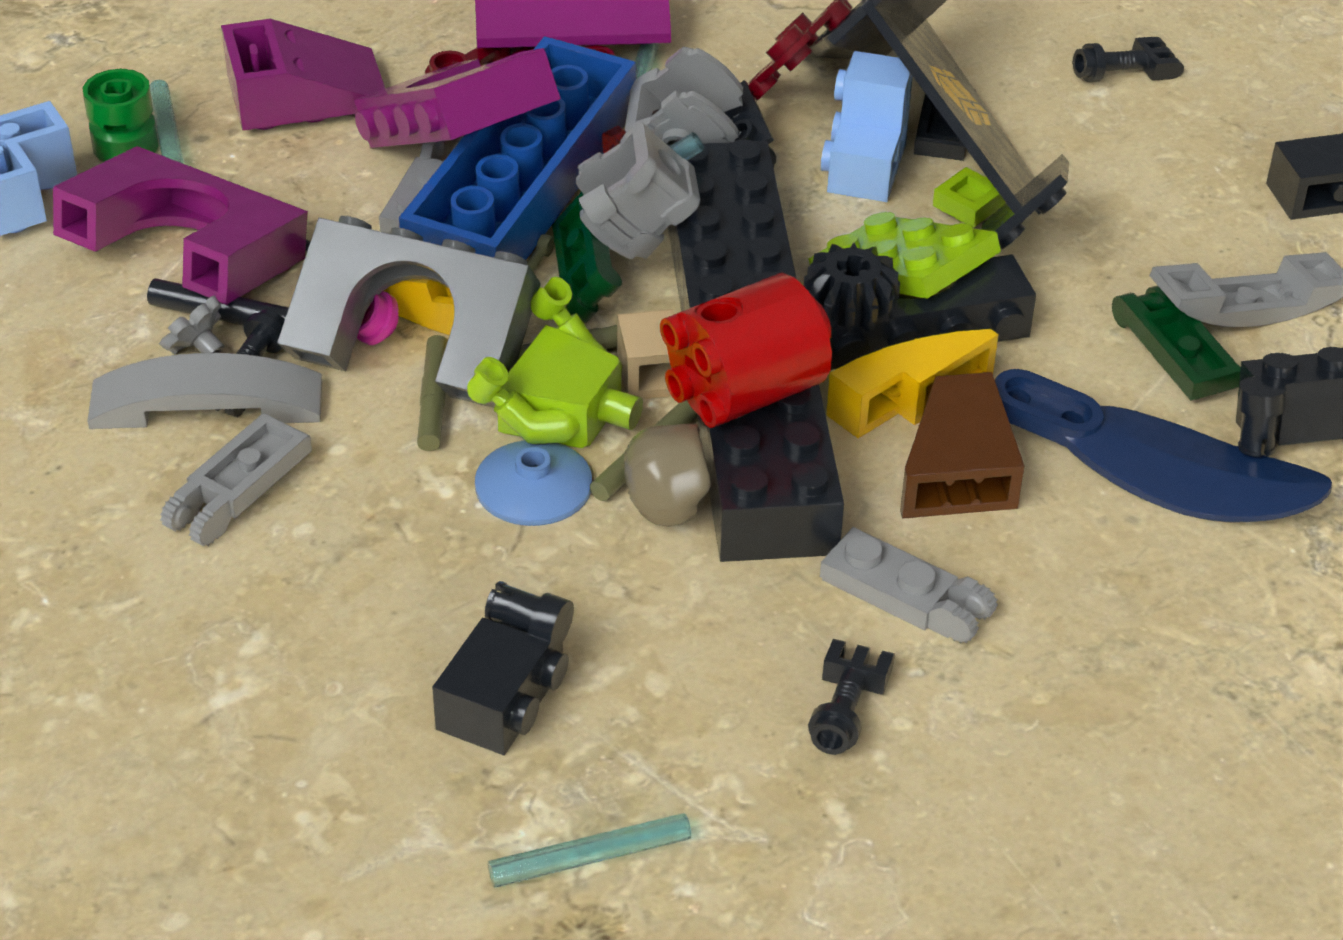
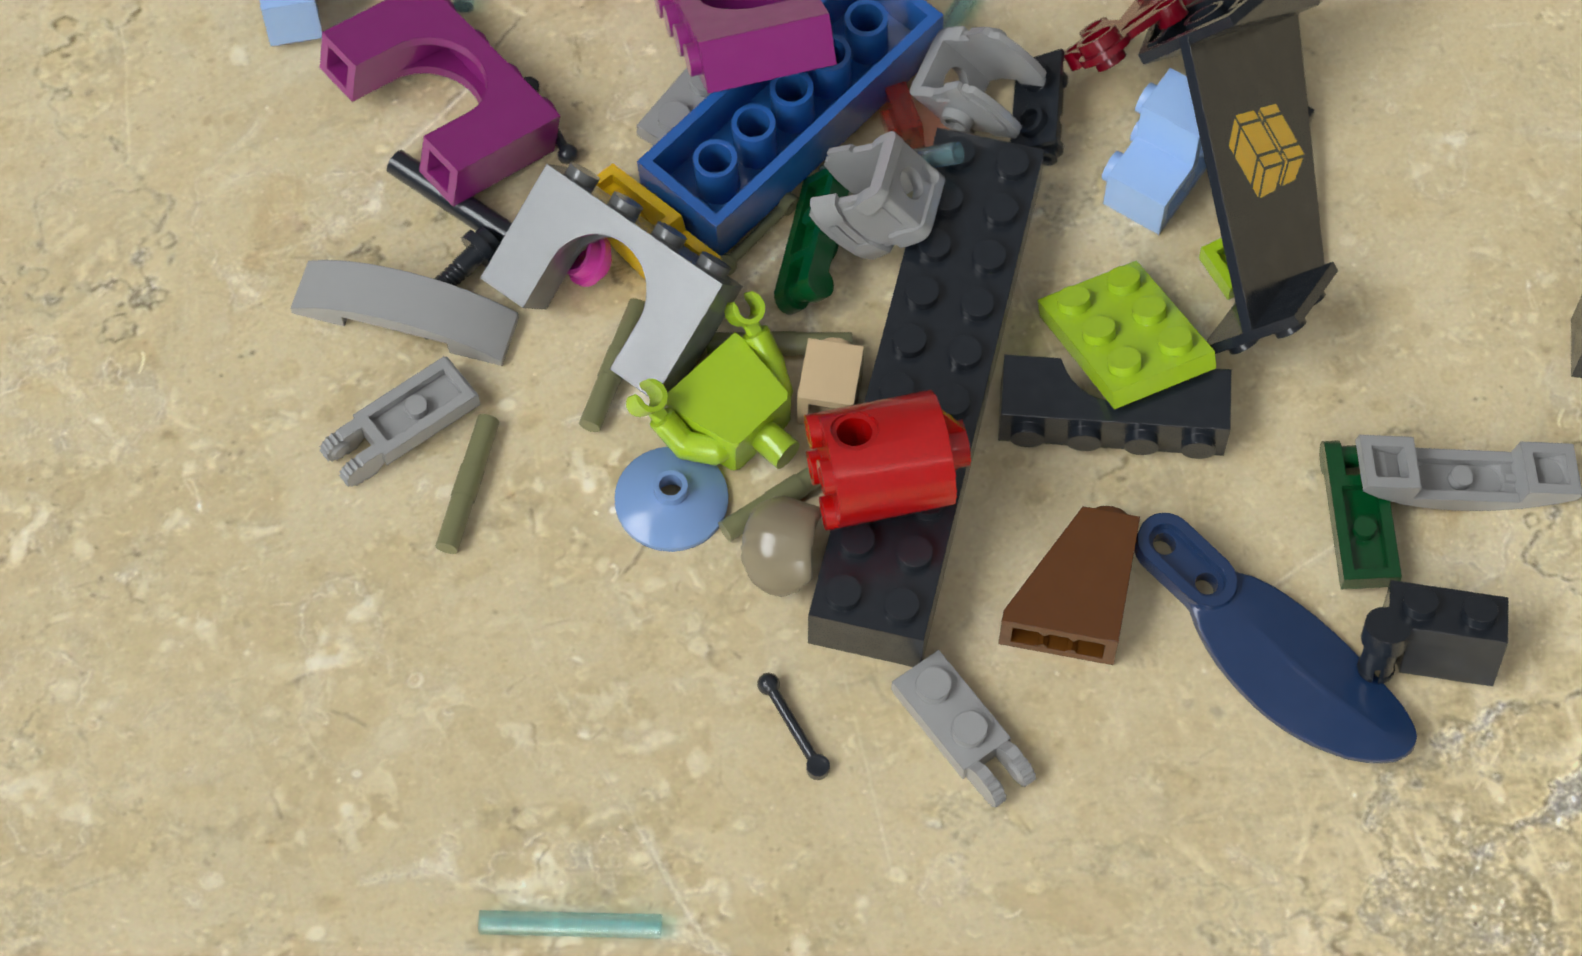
camera: 20 degrees right, 20 degrees up
light grey plant [159,295,225,355] -> none
black hinge [432,581,574,756] -> none
black gear [804,242,900,333] -> none
black hinge [808,639,895,755] -> none
yellow slope [826,329,999,439] -> none
black hinge [1072,37,1184,82] -> none
none -> olive piece [435,414,499,554]
none -> black hinge [757,672,830,780]

